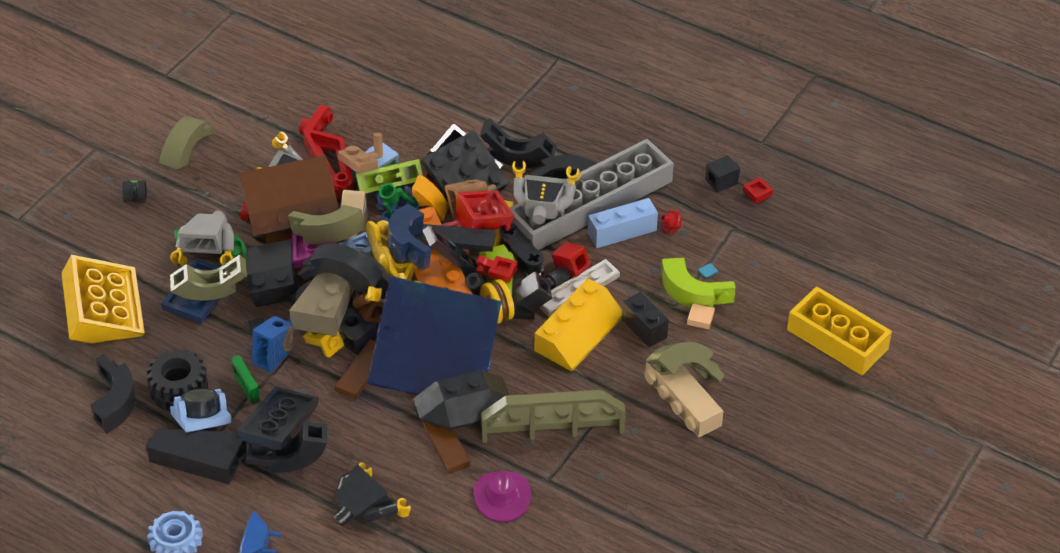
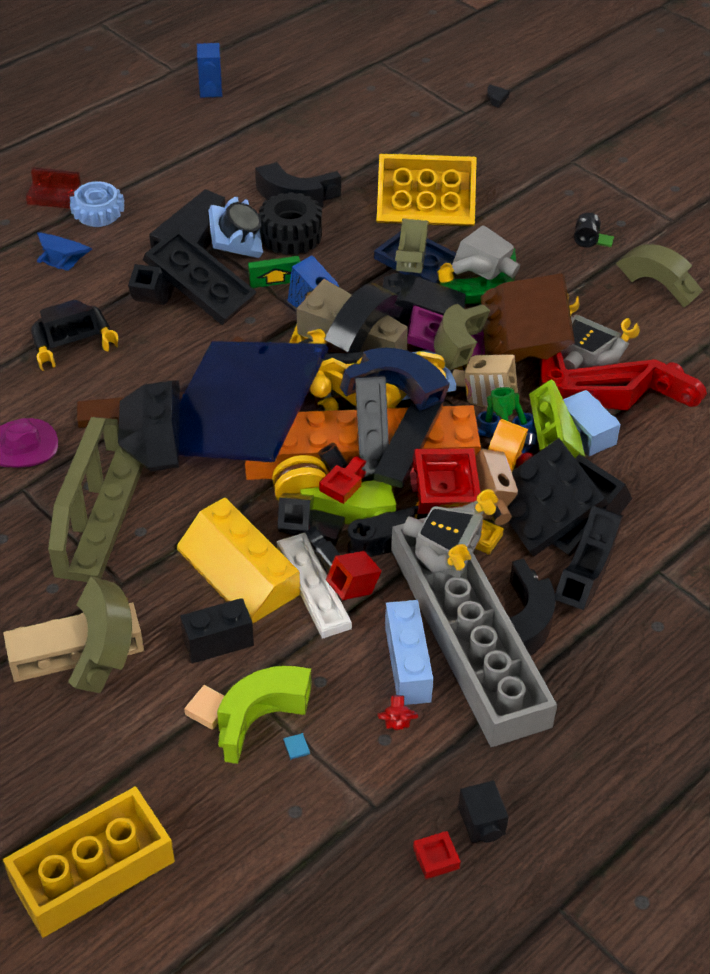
camera: 105 degrees right, 0 degrees up
medium nougat plate [338,133,383,174] -> none

